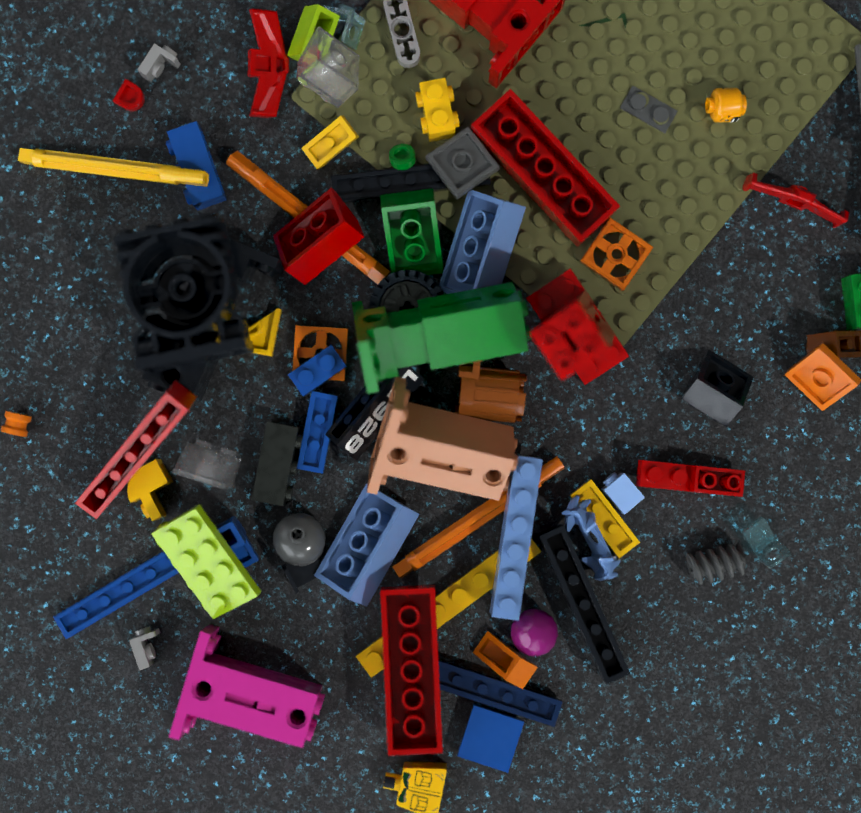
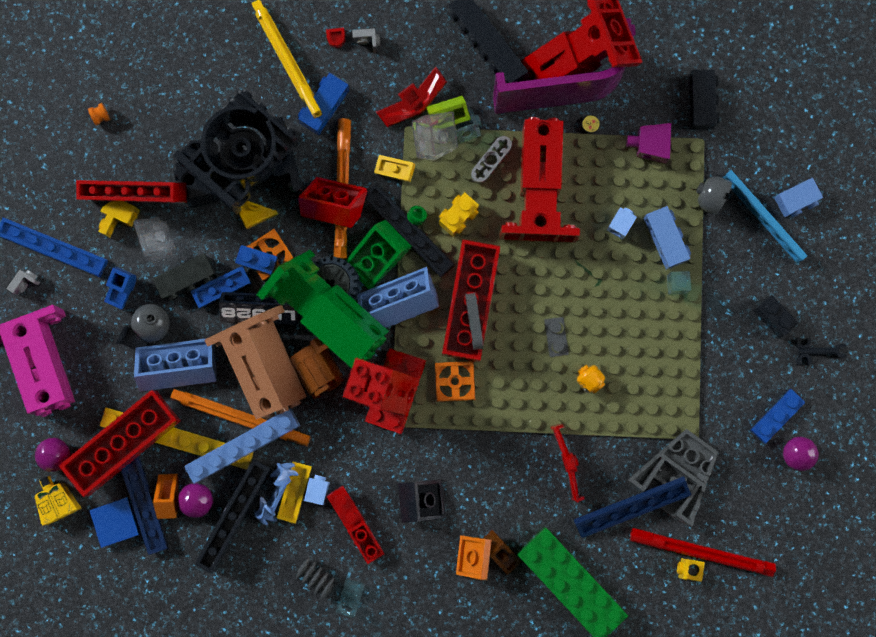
camera: 50 degrees right, 5 degrees down
lime bracket [151,504,261,619] -> none
dark grey plate [425,126,500,200] -> none
none -> magenta piece [35,438,71,472]
none -> dark grey beam [465,293,484,350]

